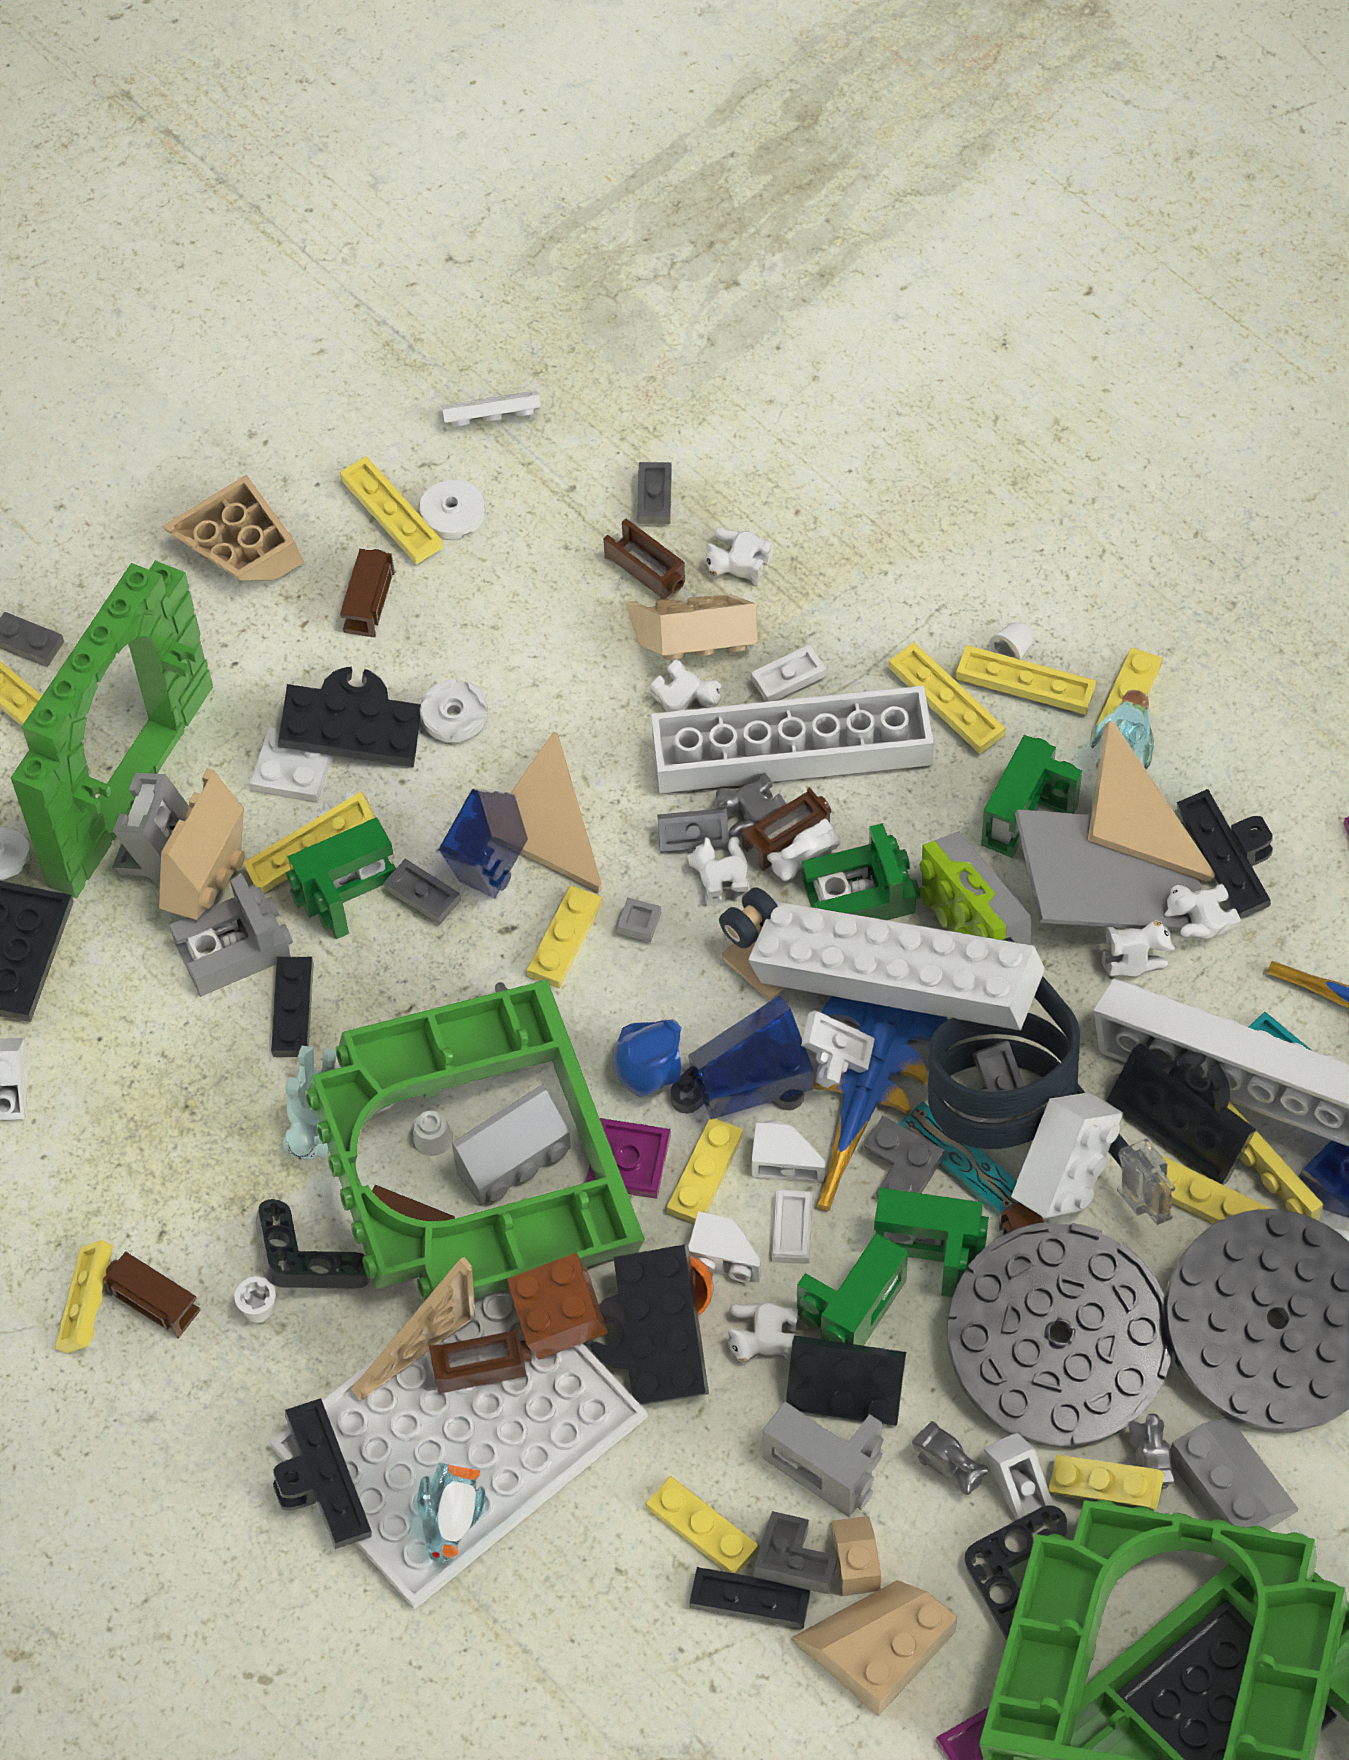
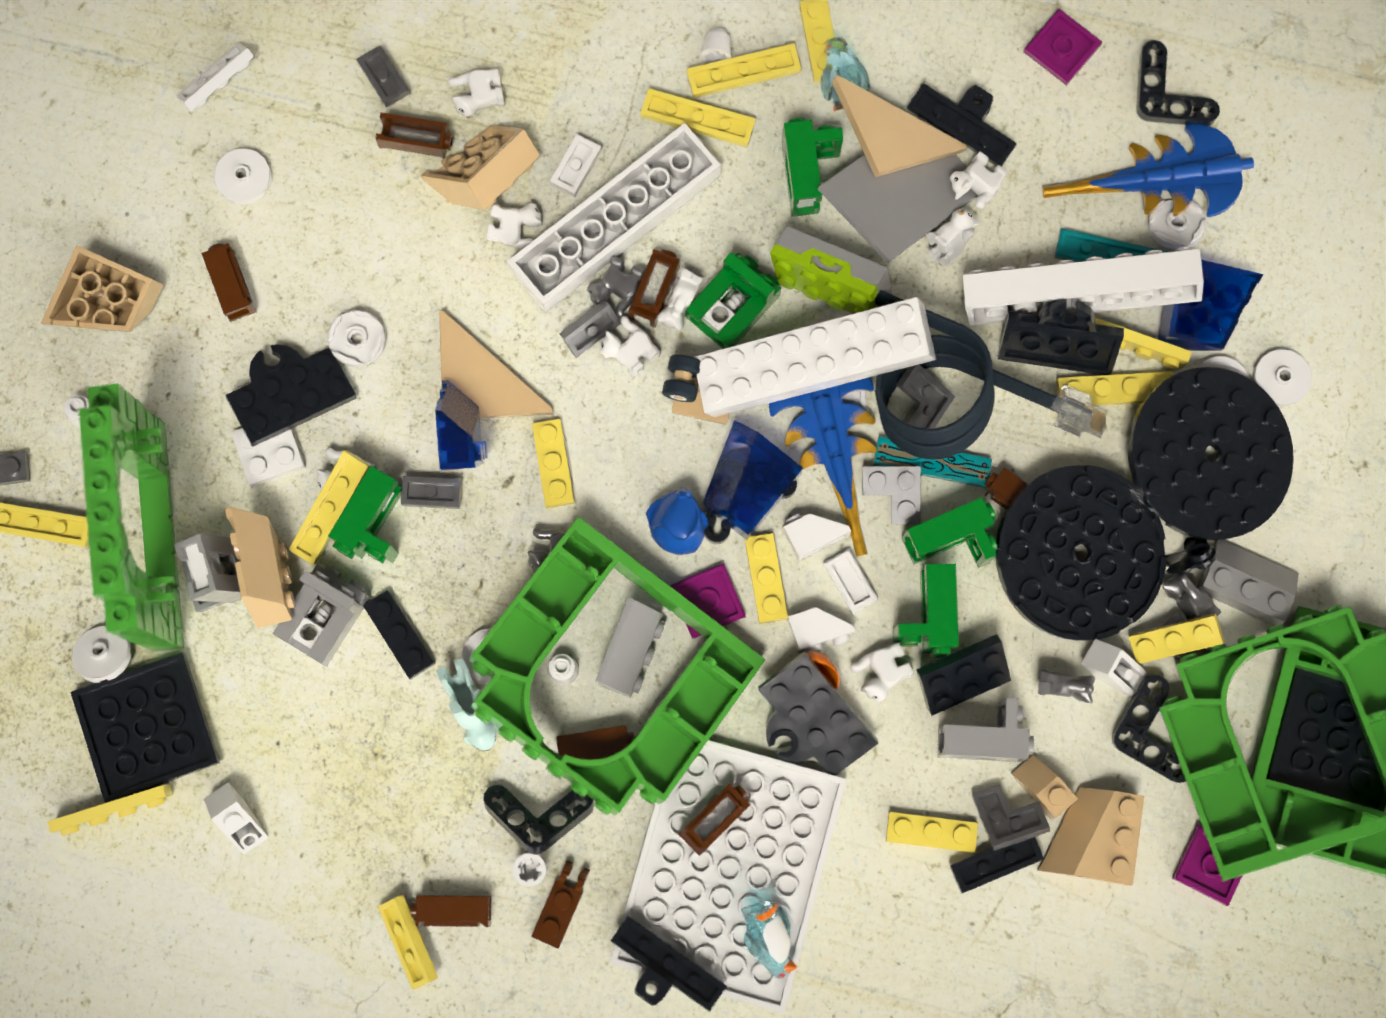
camera: 35 degrees left, 20 degrees up
light yellow plate [340,456,443,565] -> none
tan tile [351,1257,475,1400] -> none
dark orange brick [507,1253,608,1360] -> none
light grey plate [617,898,661,942] -> none
white hinge [801,1010,874,1088] -> none
white brick [1011,1092,1123,1218] -> none
none -> reddish brown hinge [531,860,590,949]
none -> black plate [1165,537,1217,575]

